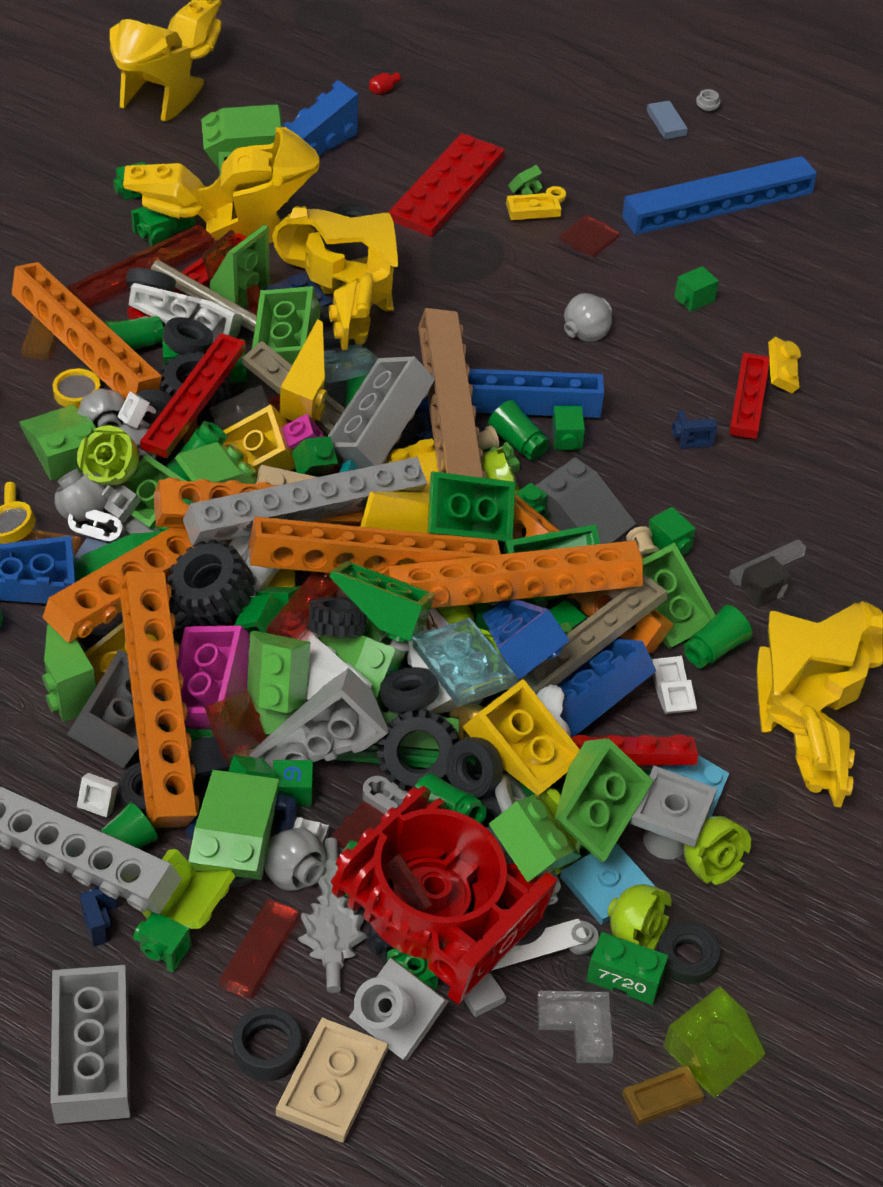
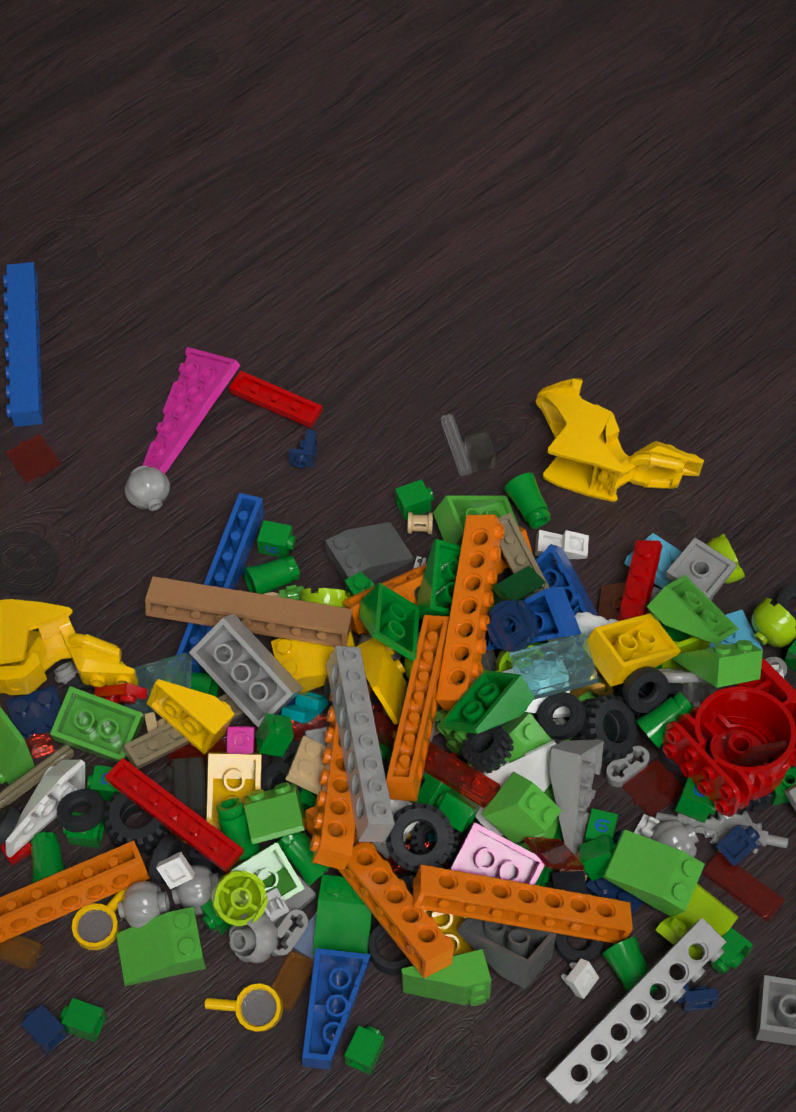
camera: 70 degrees left, 10 degrees up
green brick [674,266,719,312] -> none
yellow hinge [768,337,801,394] -> none
none -> red plate [94,683,148,704]
none -> dark pink wing [142,347,240,474]
none -> dark blue plate [488,600,539,652]
none -> dark green tile [494,565,546,601]
none -> dark blue bracket [716,824,763,866]

